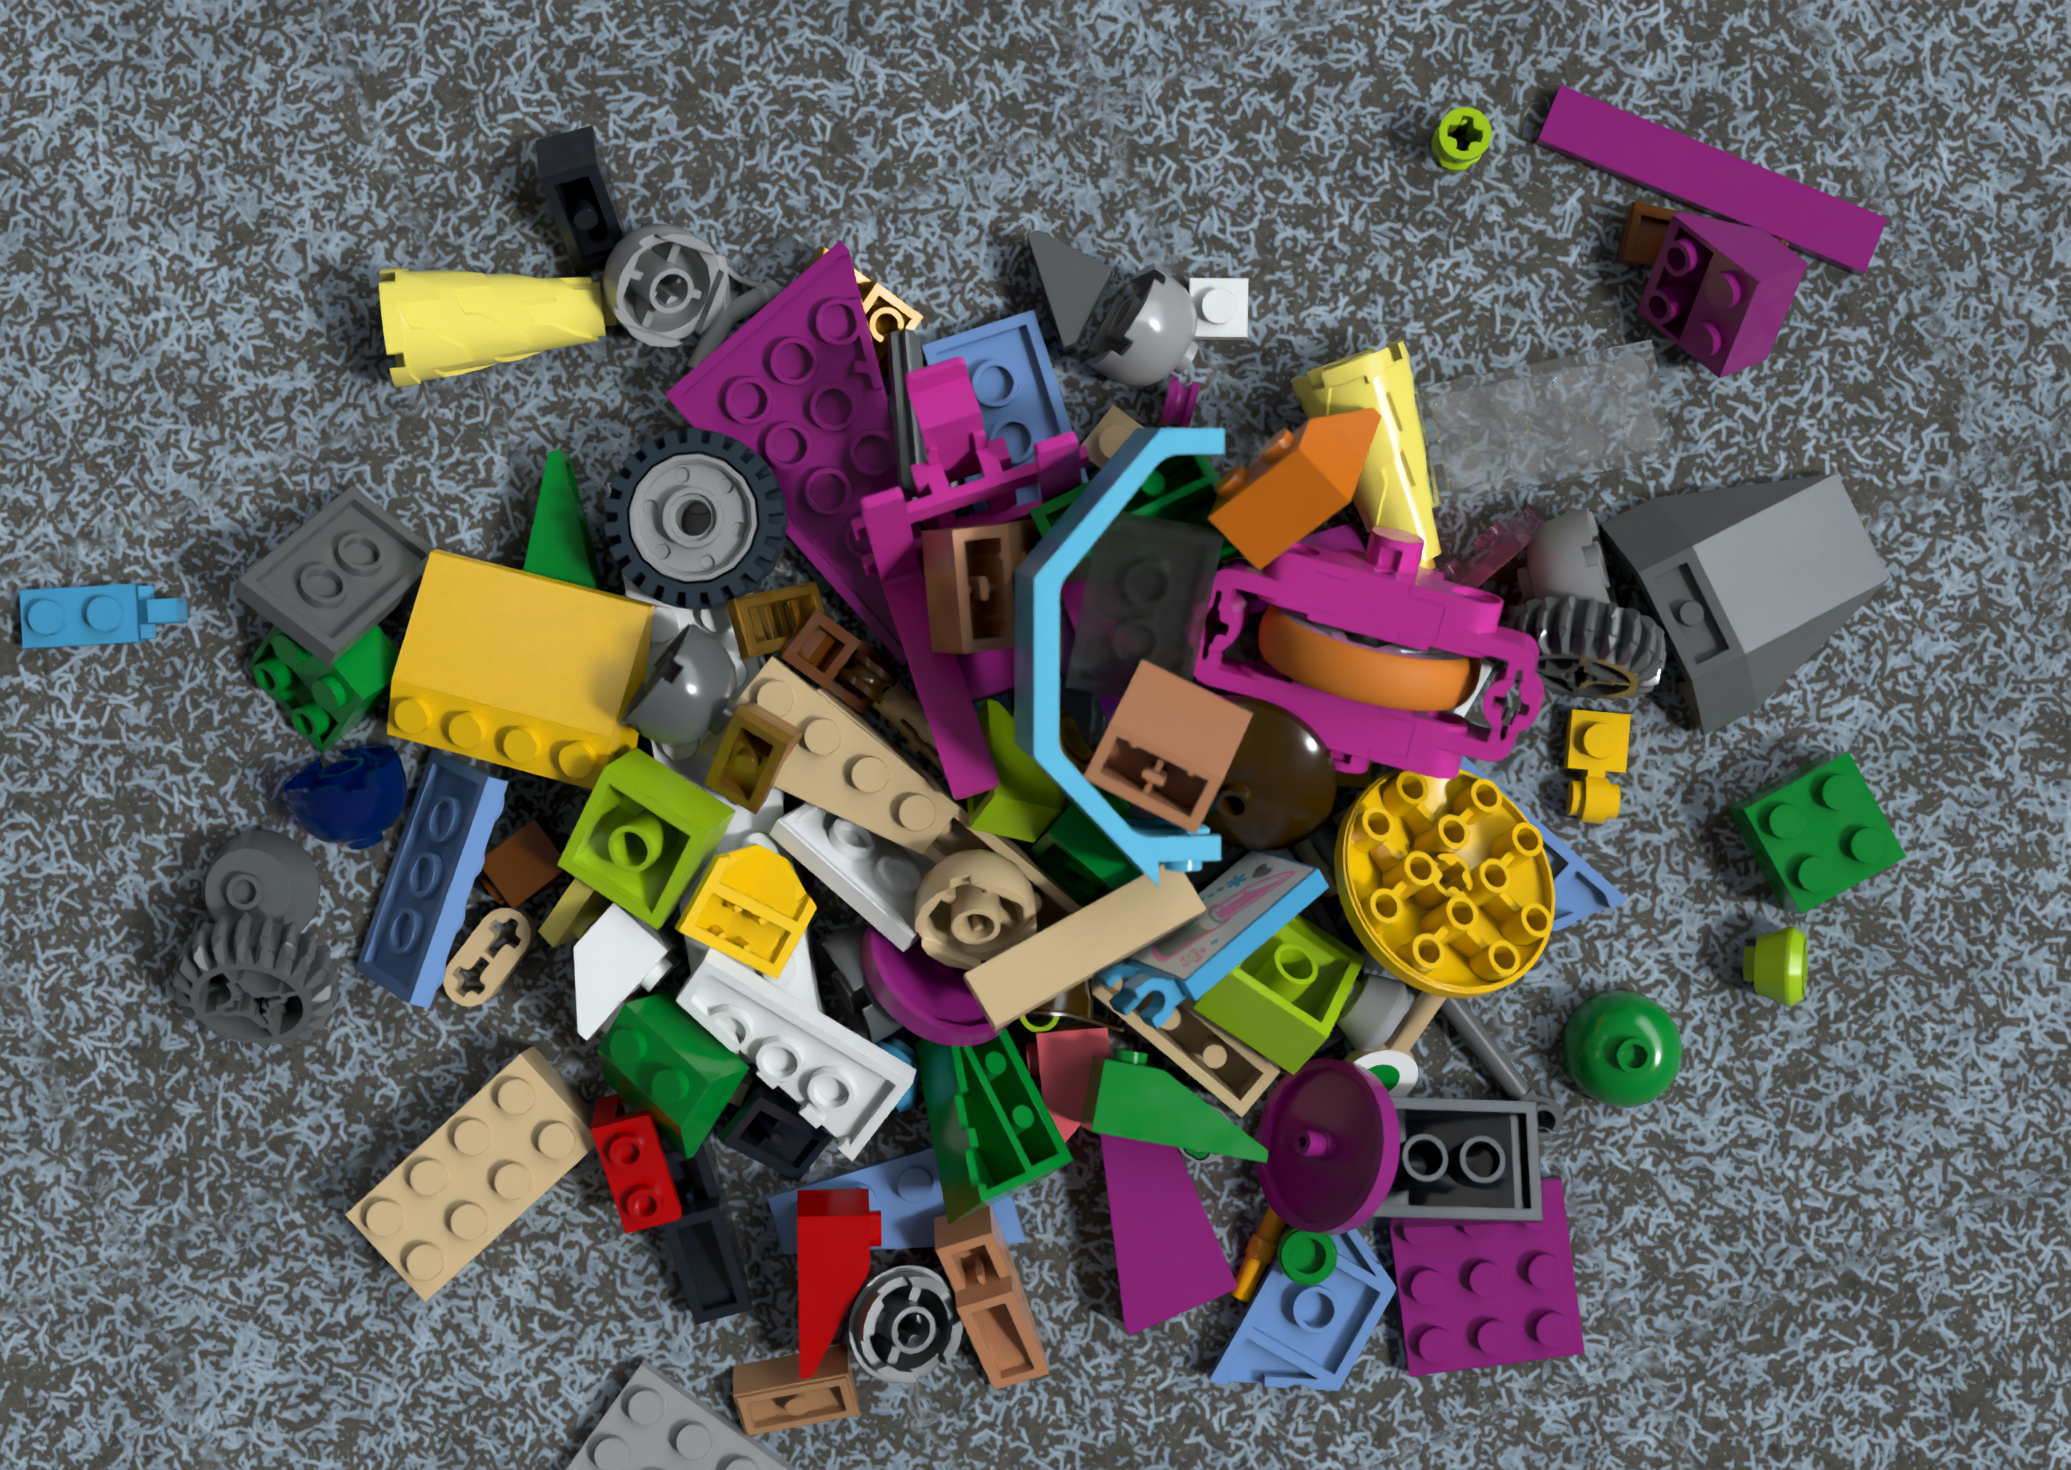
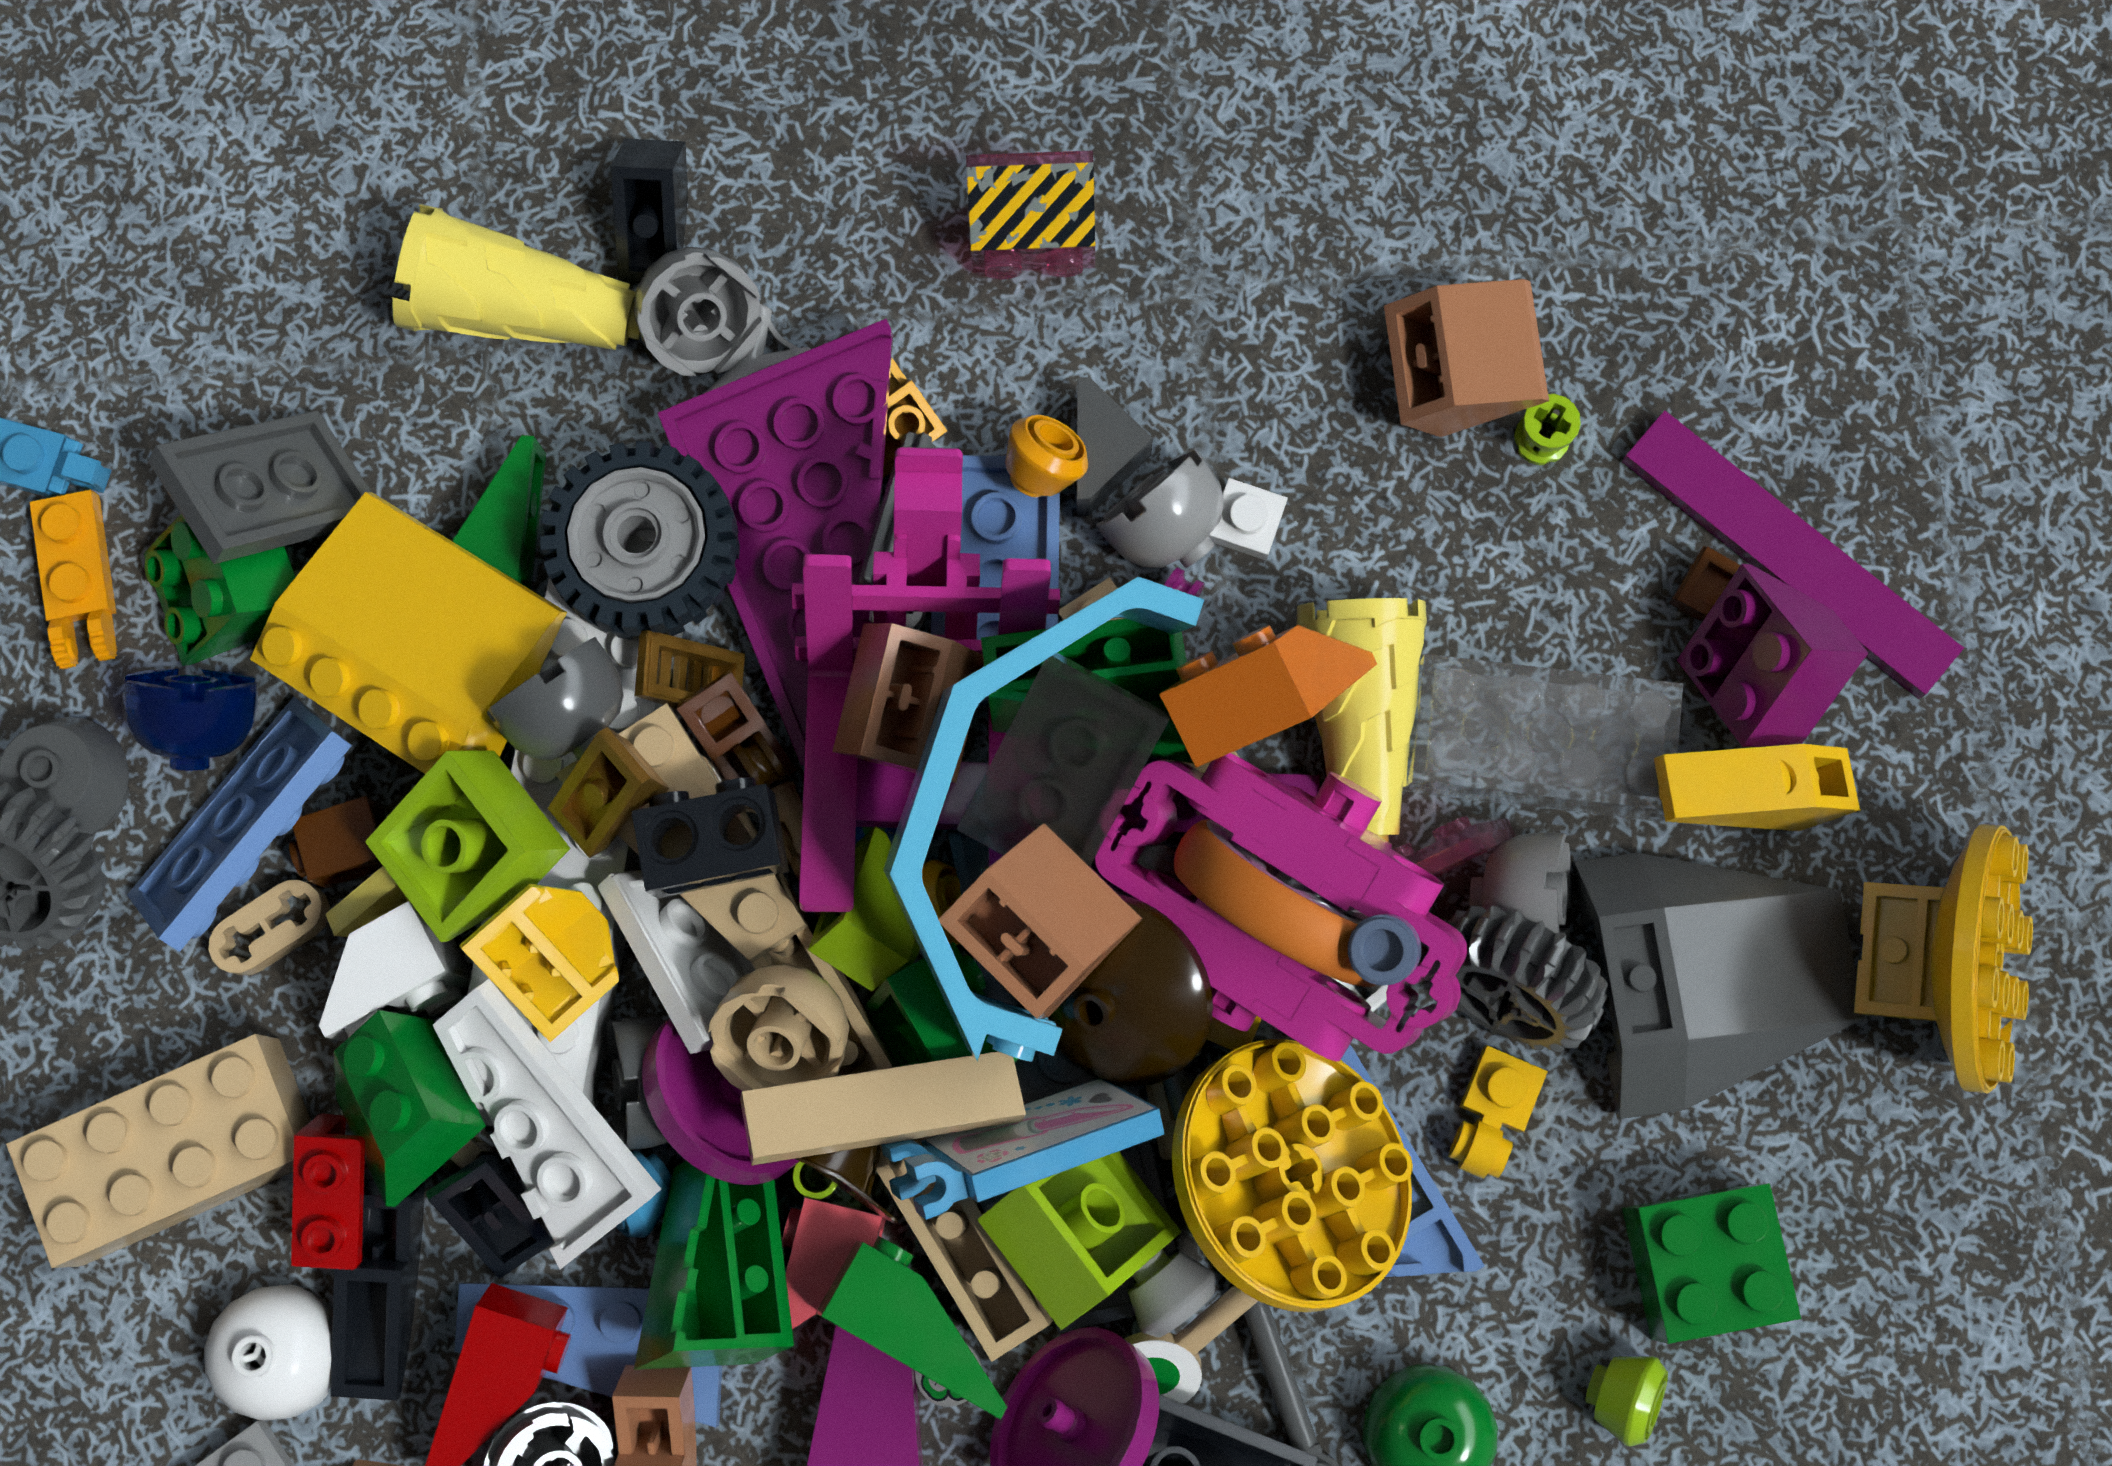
camera: 20 degrees right, 10 degrees down
none -> light orange hinge [29,489,117,669]
none -> white cylinder [204,1284,333,1421]
none -> black brick [631,777,789,898]
none -> slope [966,150,1095,280]
none -> light orange cone [1005,415,1088,497]
none -> sand blue tile [1348,914,1421,986]
none -> nougat slope [1384,279,1549,437]
none -> yellow slope [1654,744,1860,831]
none -> yellow bracket [1854,824,2033,1094]

